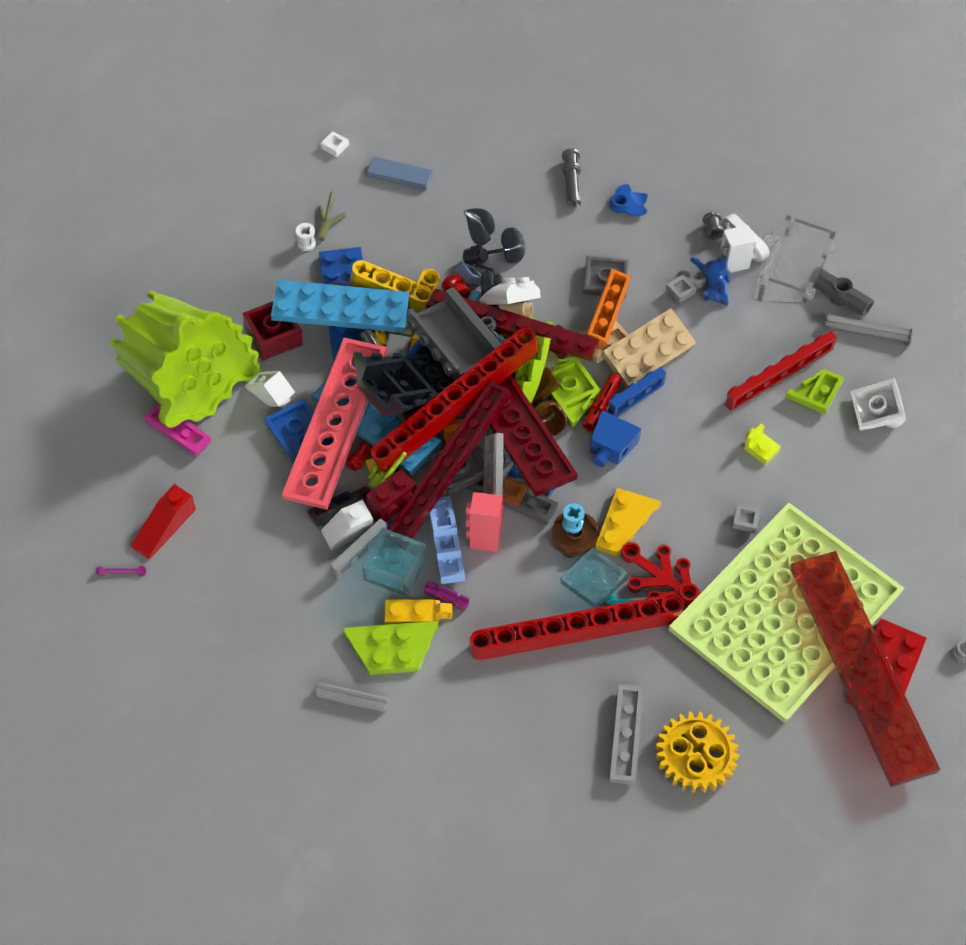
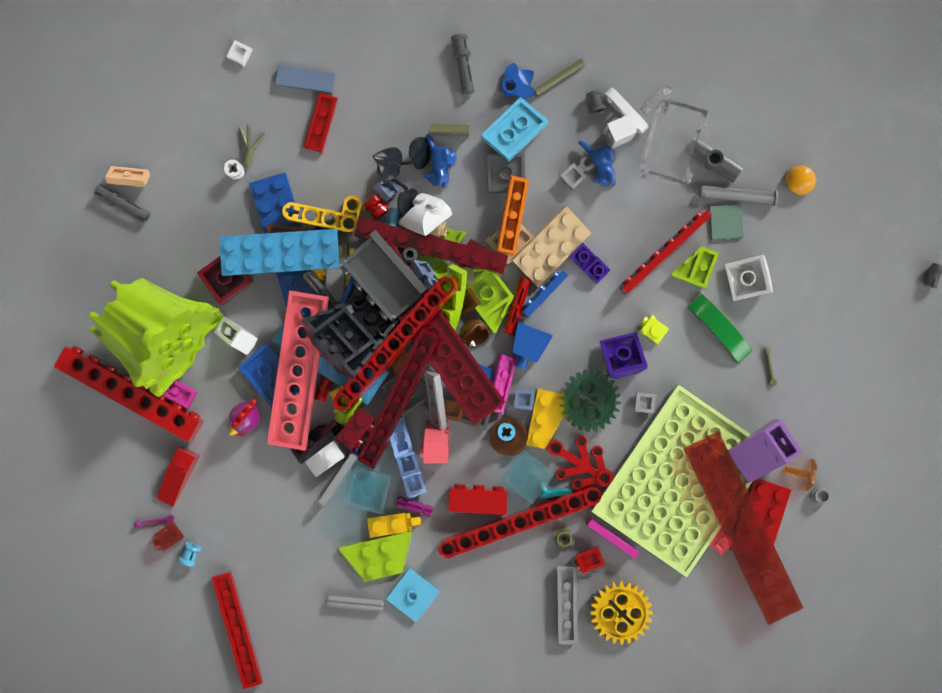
camera: 10 degrees left, 30 degrees up
none -> red brick [53,345,204,442]
none -> dark grey pin [94,184,151,223]
none -> light nougat plate [105,166,150,187]
none -> clear red bracket [152,521,184,552]
none -> medium azure bush [178,542,201,567]
none -> red plate [211,571,263,689]
none -> magenta piece [229,399,261,437]
none -> red tile [304,93,338,154]
none -> medium azure plate [386,568,440,622]
none -> blue animal [424,134,457,188]
none -> olive tile [431,124,469,137]
none -> red brick [449,483,508,515]
none -> medium azure plate [481,97,548,162]
none -> dark pink tile [491,354,517,414]
none -> sand blue plate [513,389,535,410]
none -> olive bar [534,59,585,96]
none -> olive plate [553,527,575,550]
none -> clear green gear [559,369,621,432]
none -> dark purple slope [569,243,610,284]
none -> red bracket [574,546,605,574]
none -> dark pink tile [585,518,639,559]
none -> dark purple slope [600,332,648,379]
none -> green slope [687,294,753,363]
none -> sand green piece [709,203,744,241]
none -> coral tile [709,529,734,556]
none -> medium lavender slope [726,419,803,483]
none -> olive hinge [763,347,777,386]
none -> clear orange plant [784,459,817,491]
none -> light orange hair [785,165,816,195]

